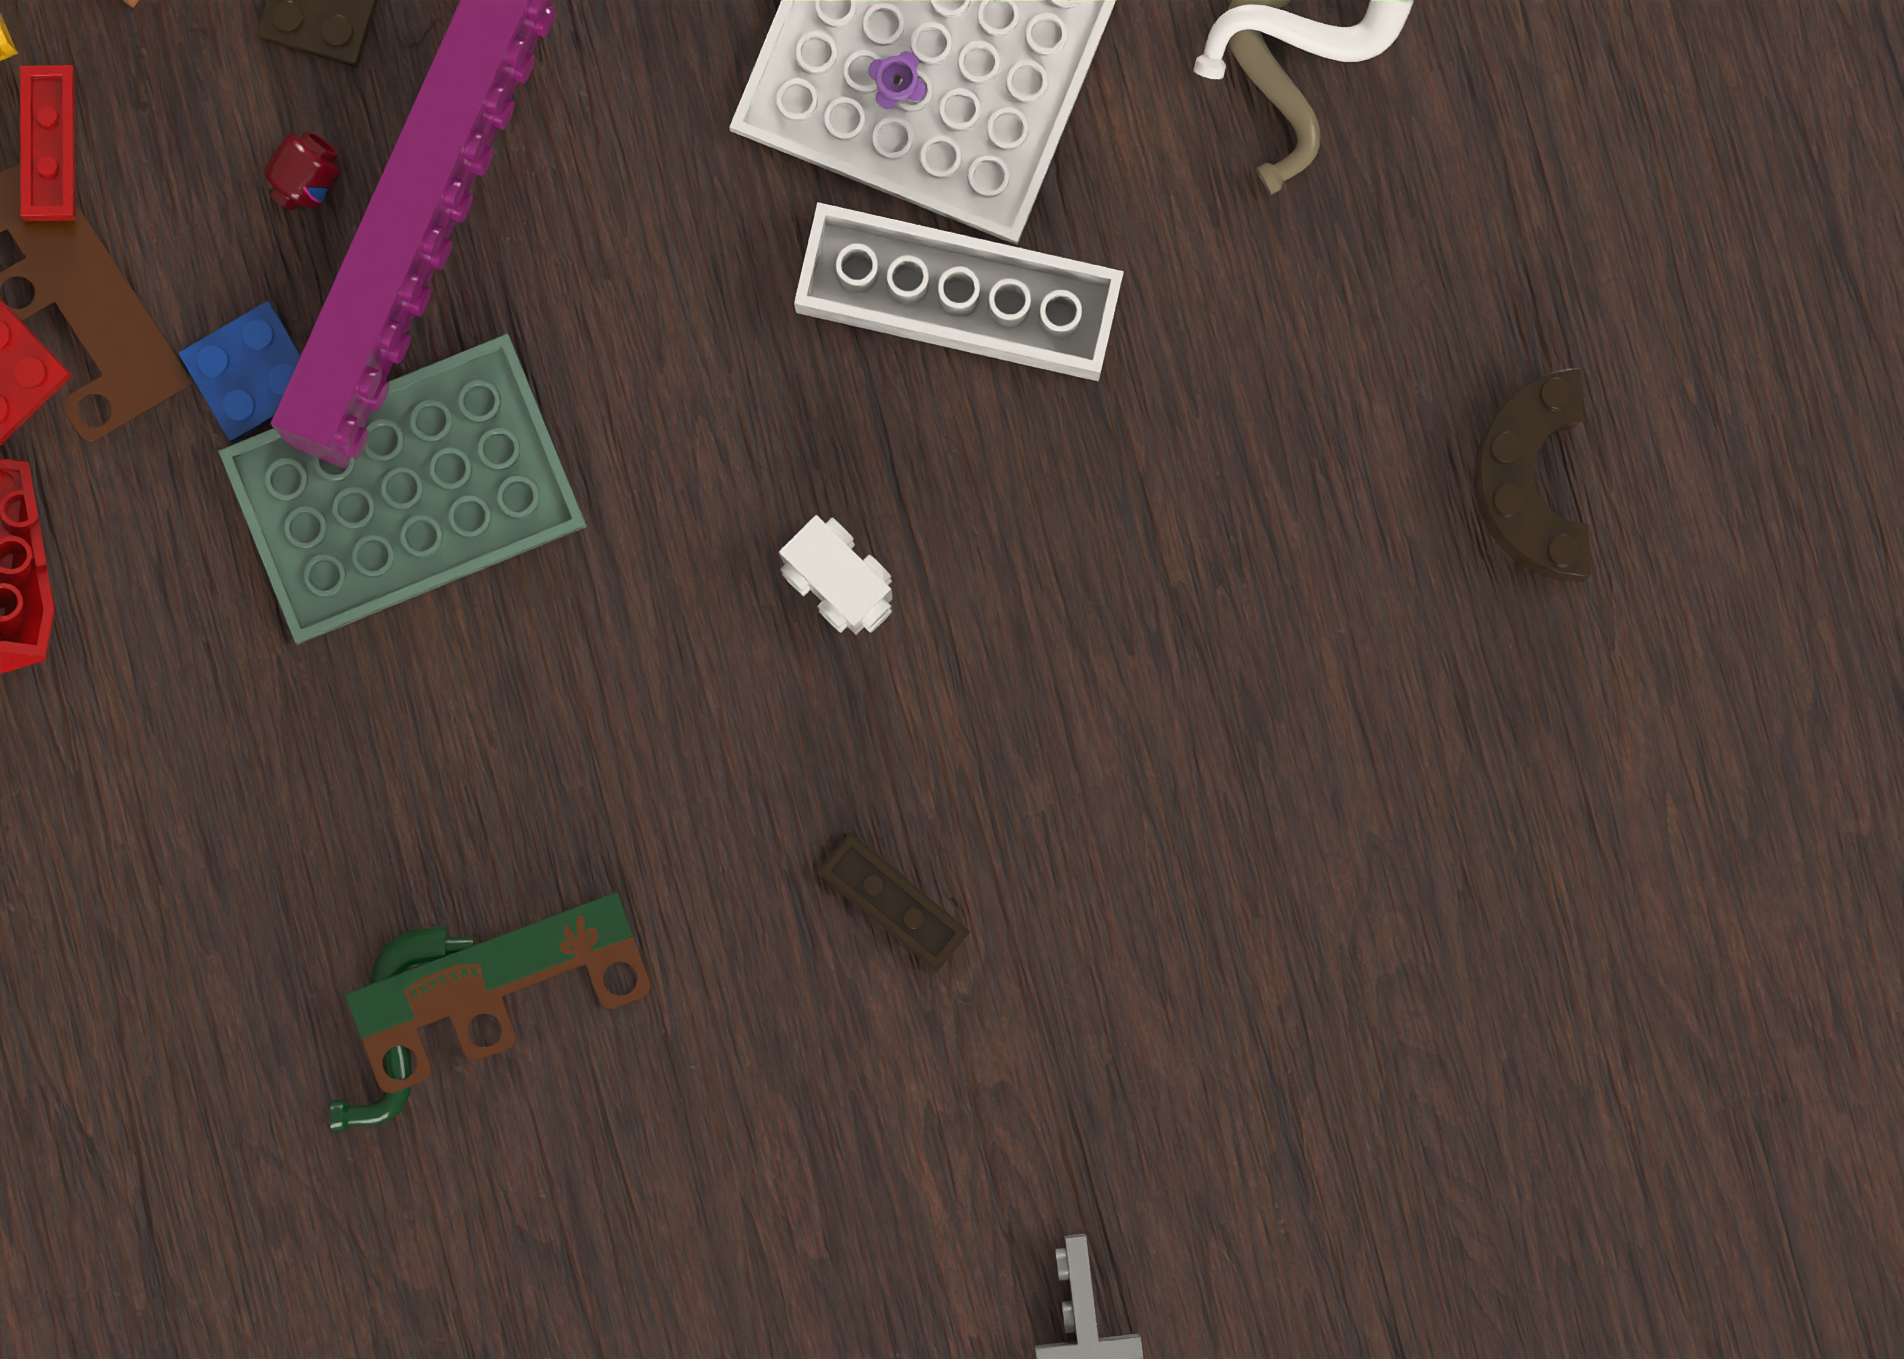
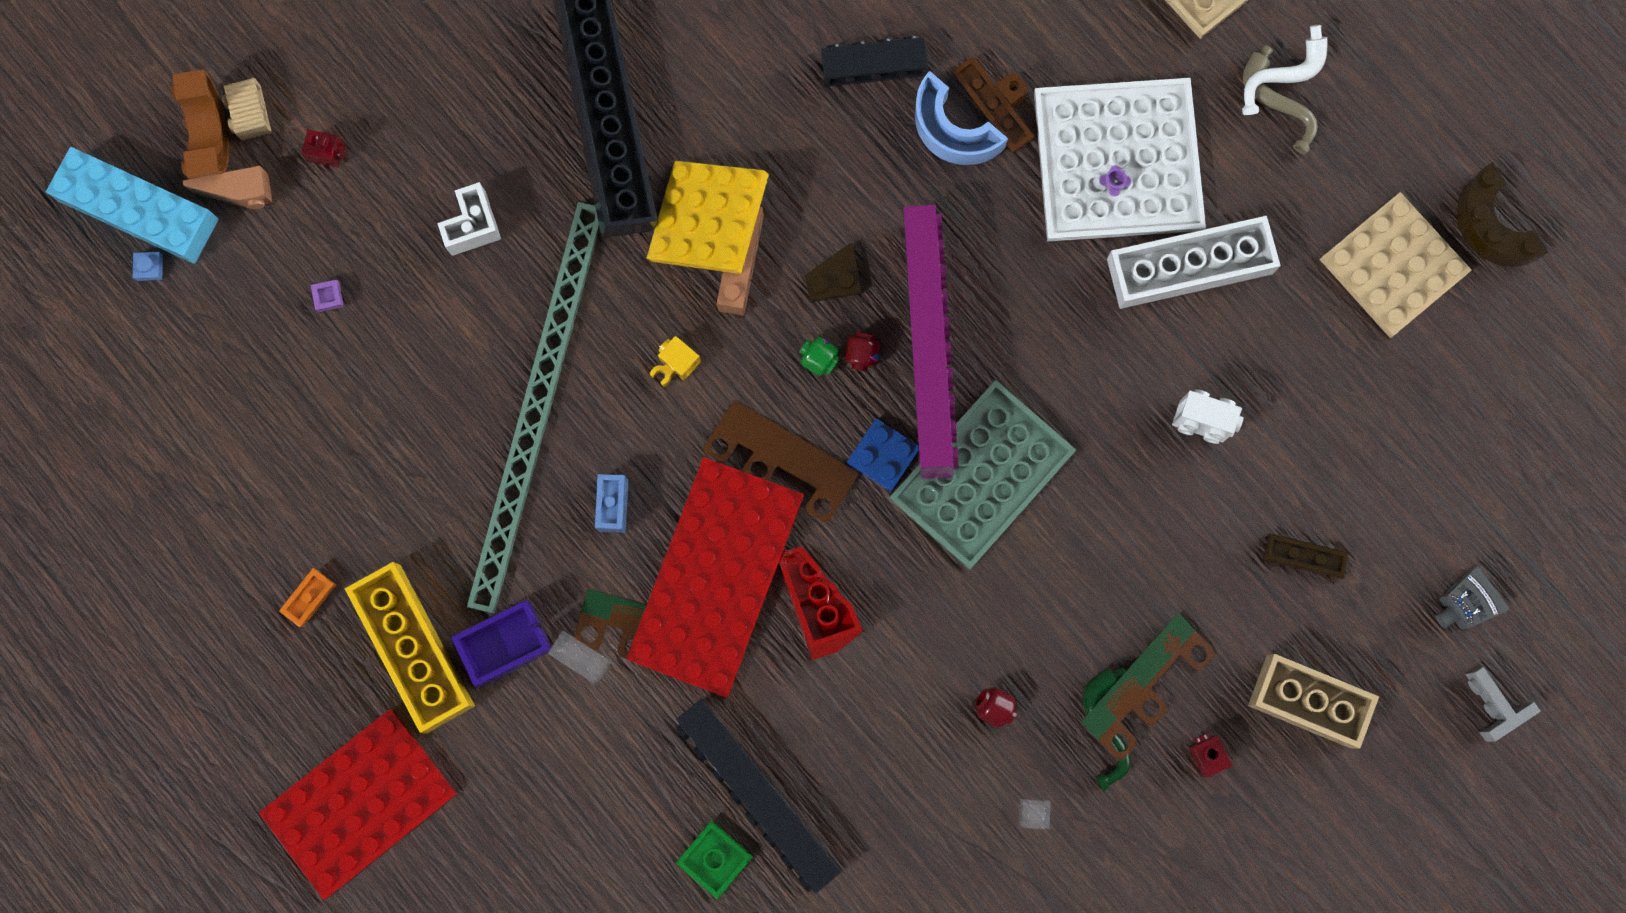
camera: 20 degrees left, 5 degrees down
red plate [20,65,76,222] -> none
none -> green head [799,337,840,376]
none -> dark red head [975,687,1017,728]
none -> clear brick [1019,799,1051,829]
none -> dark red brick [1188,733,1233,778]
none -> tan brick [1248,654,1379,749]
none -> tan plate [1320,192,1471,338]
none -> dark grey torso [1435,566,1509,629]

